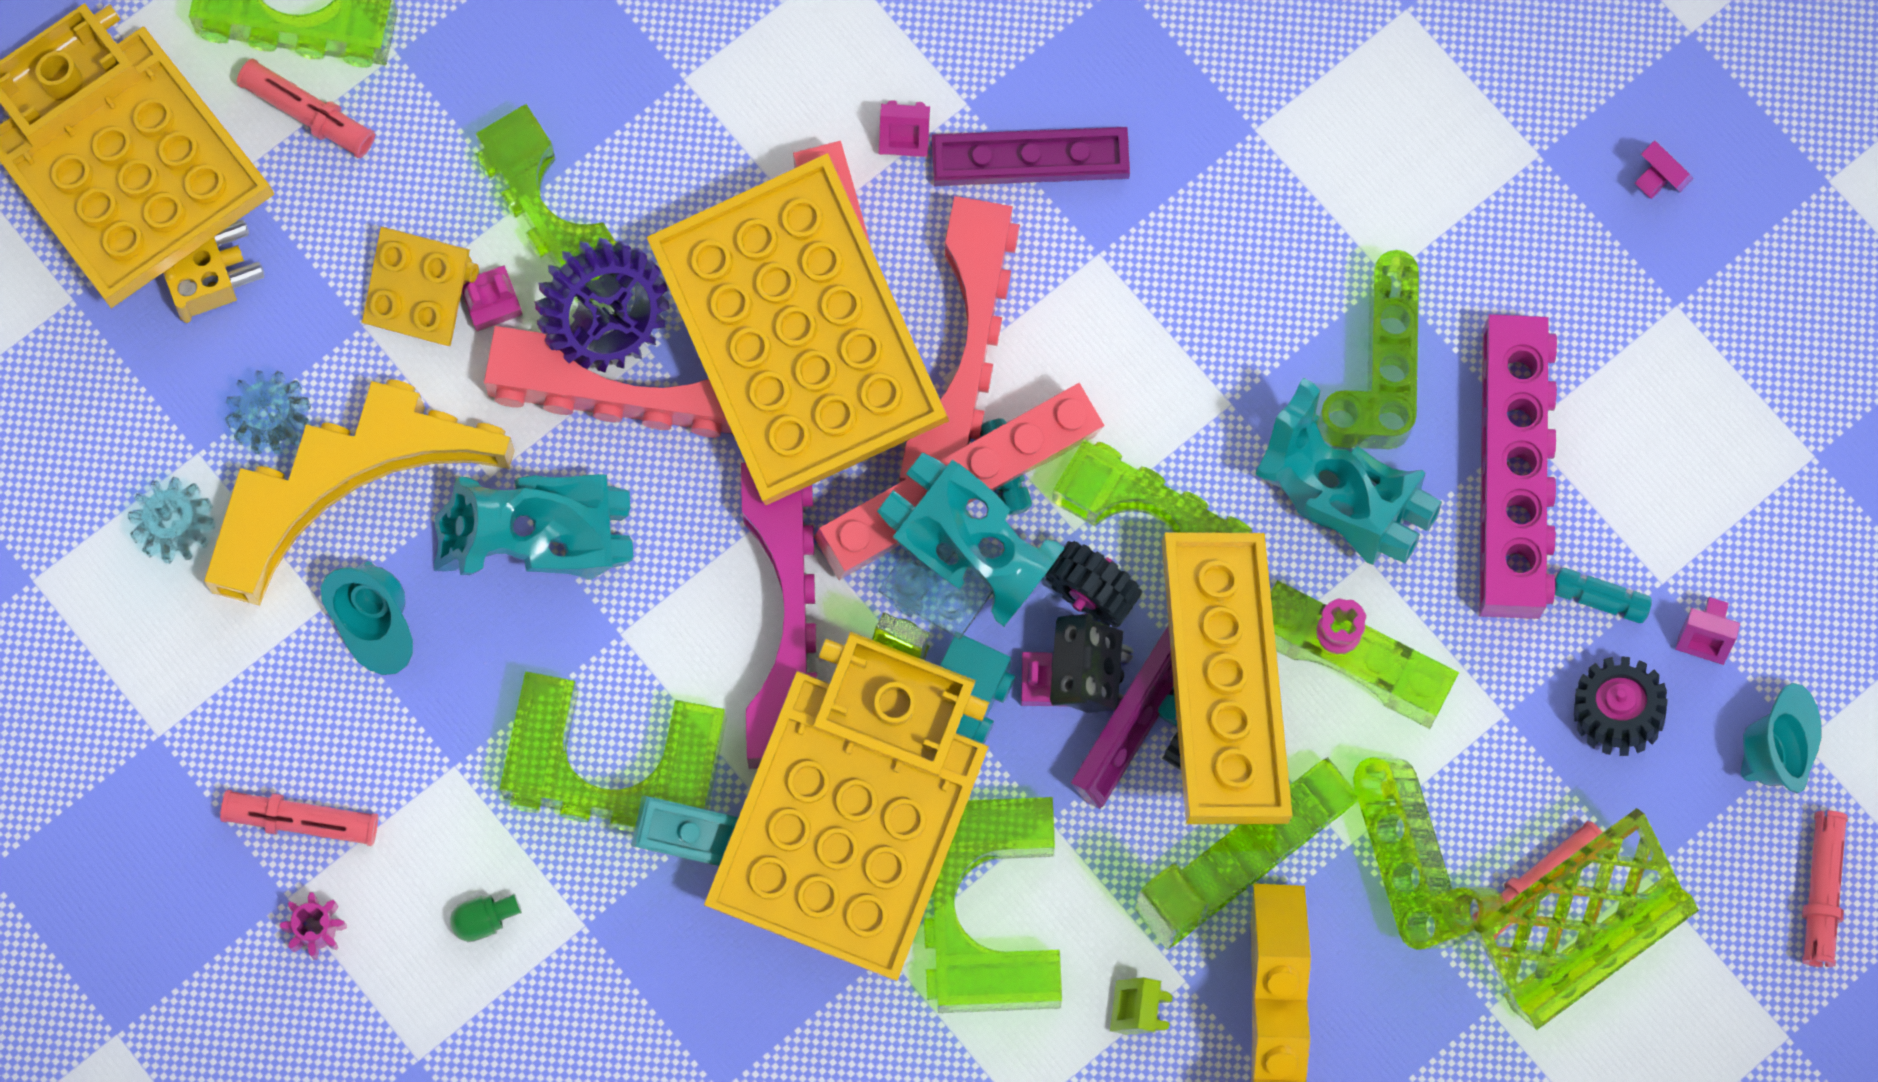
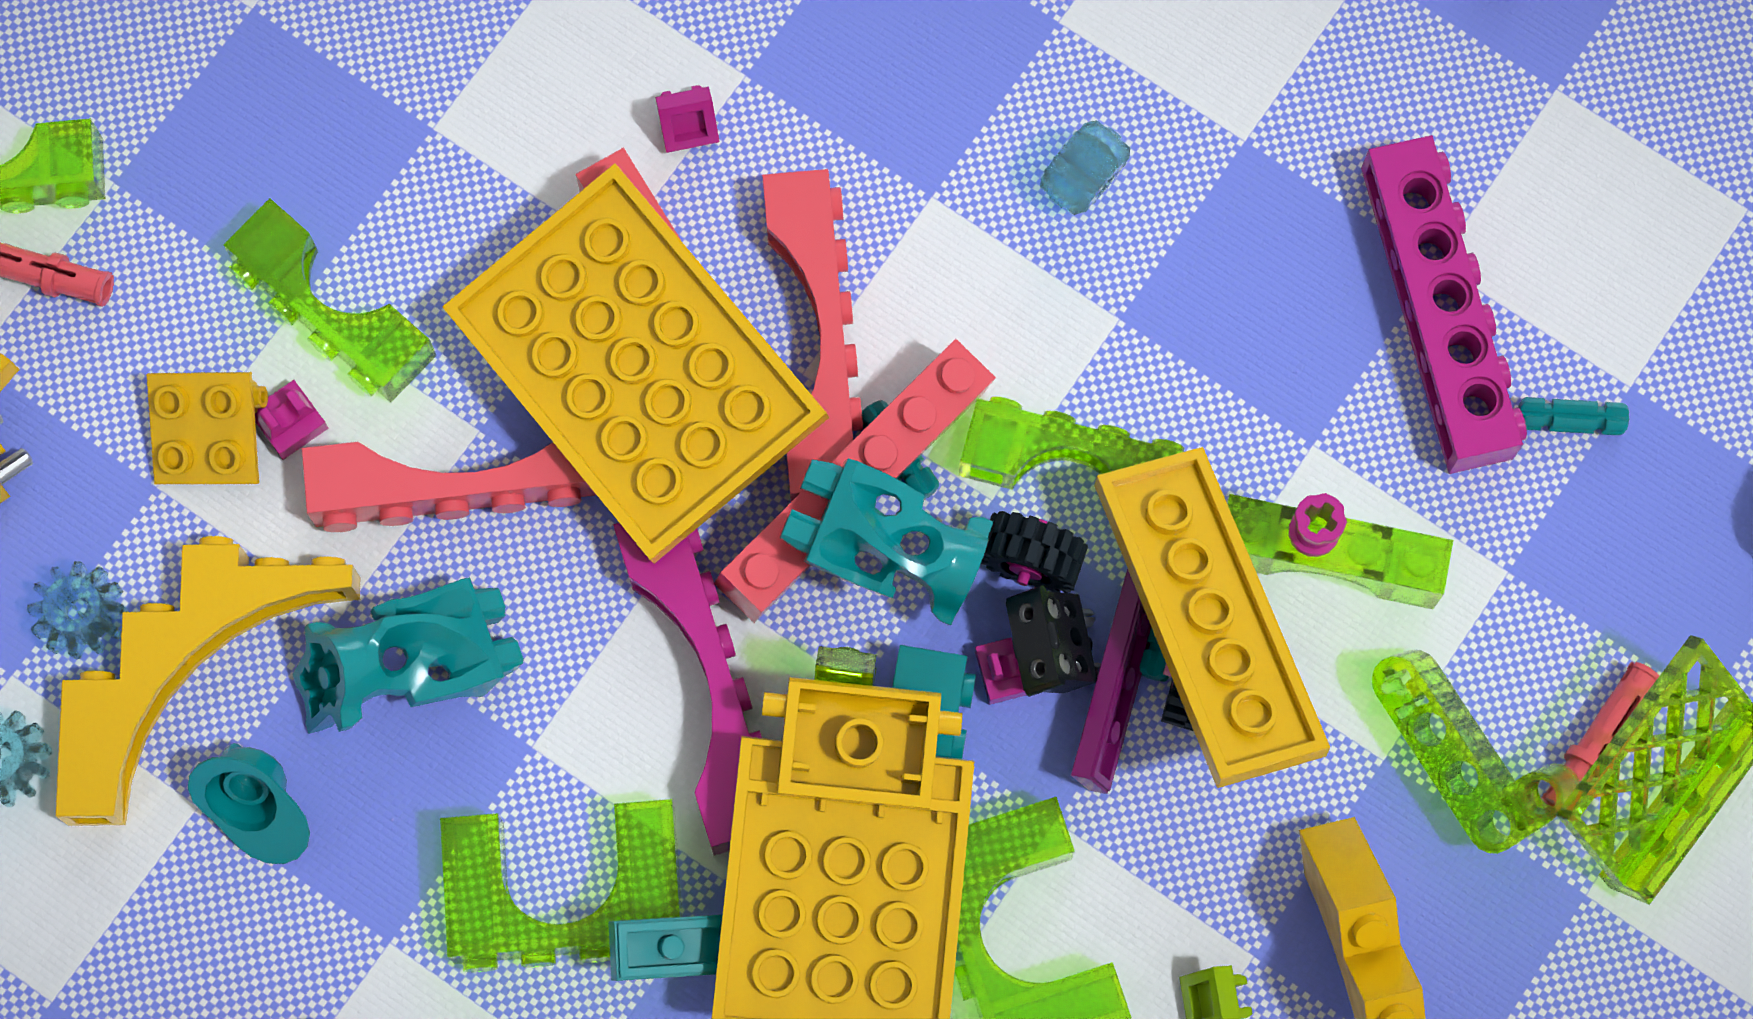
camera: 15 degrees left, 0 degrees up
dark purple gear [534,237,670,373] -> none
clear light blue hinge [878,538,1004,640] -> none
magenta tile [932,127,1130,186] -> none
clear neon green beam [1134,757,1361,950] -> none
teal hips [1256,378,1442,565] -> none
clear neon green beam [1317,250,1419,449] -> none
black wheel [1574,656,1668,756] -> none
dark pink tile [1675,597,1740,665] -> none
none -> clear light blue gear [1040,120,1130,215]

